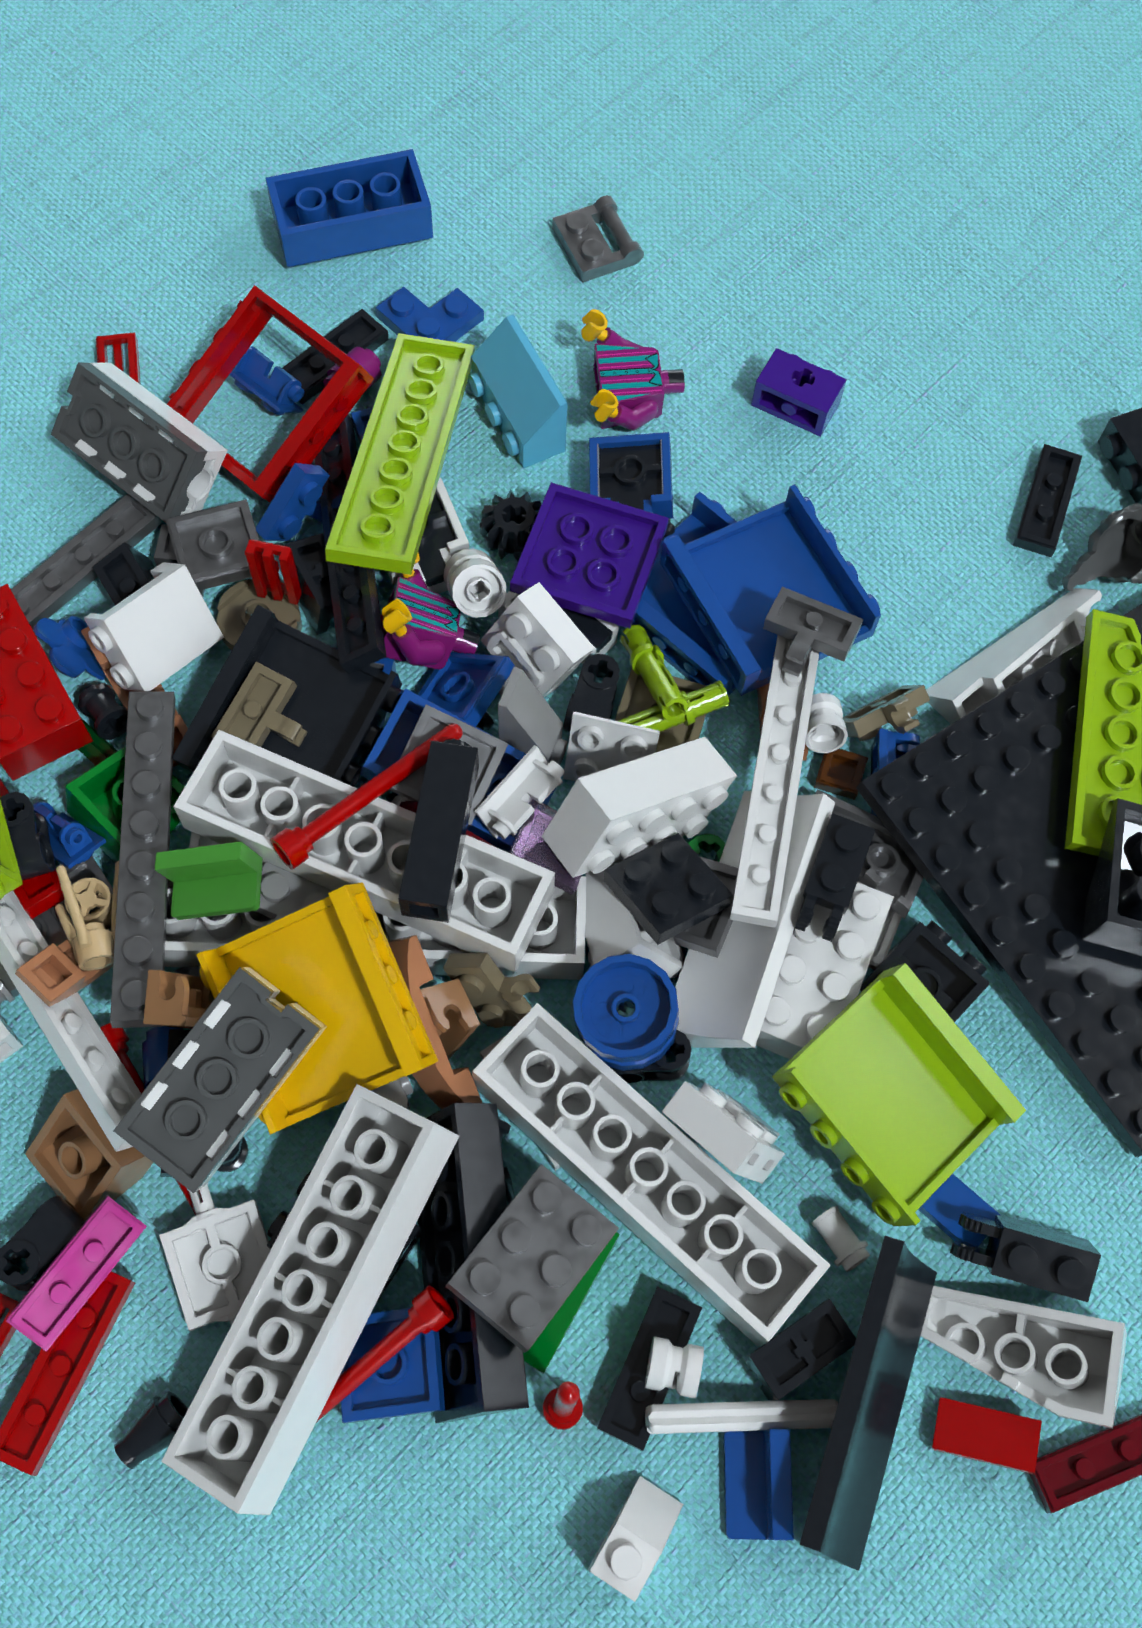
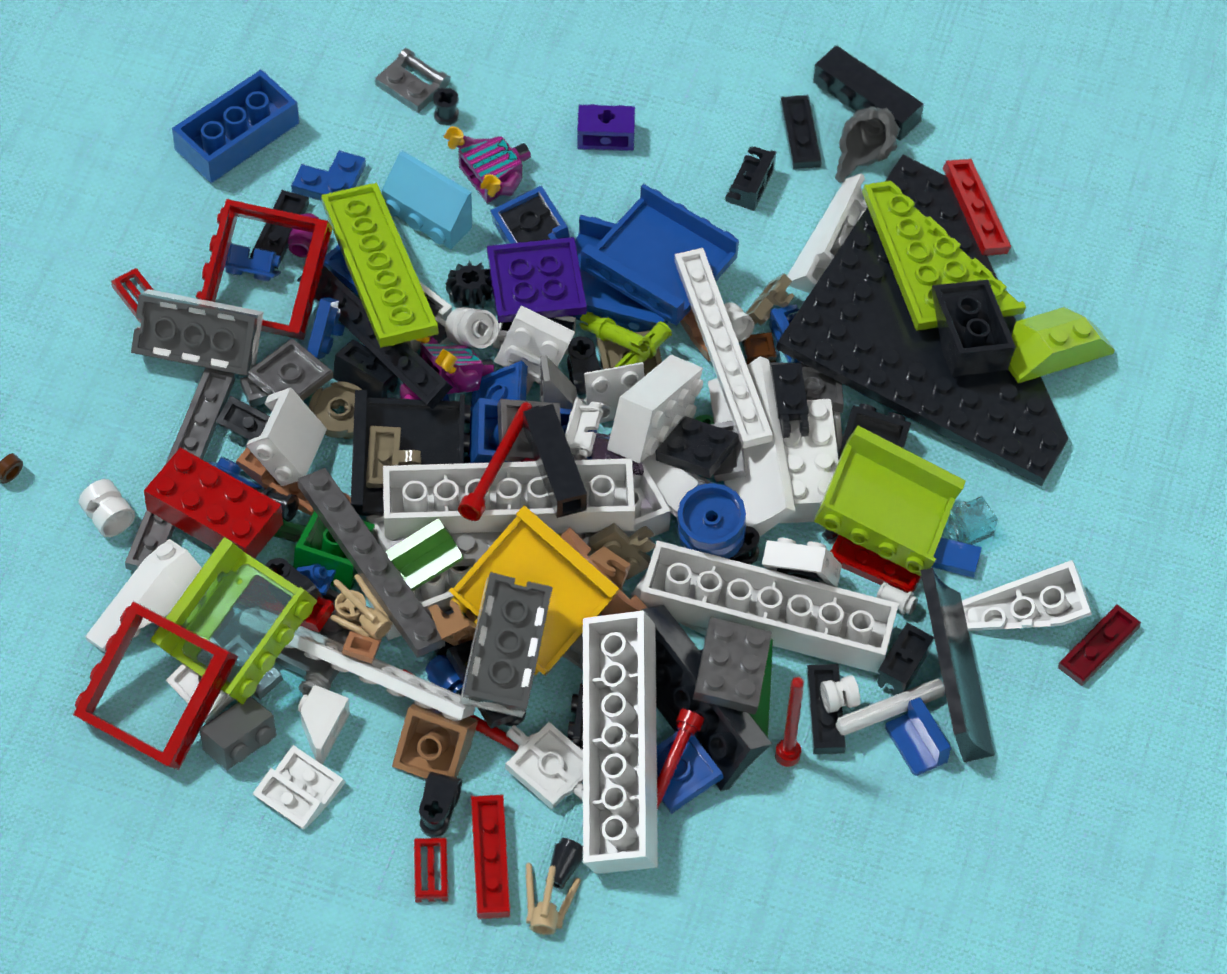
camera: 25 degrees left, 10 degrees down
dark pink tile [6,1196,147,1352] -> none
red tile [245,539,302,605] -> none
white slope [587,1476,684,1602] -> none
flat silver plate [763,587,863,677] -> none
red tile [932,1397,1042,1475] -> none
black hinge [950,1212,1101,1302] -> none
none -> black bush [433,88,459,125]
none -> tan plant [526,863,581,935]
none -> black hinge [725,146,776,211]
none -> red tile [830,535,922,593]
none -> clear light blue brick [947,496,998,545]

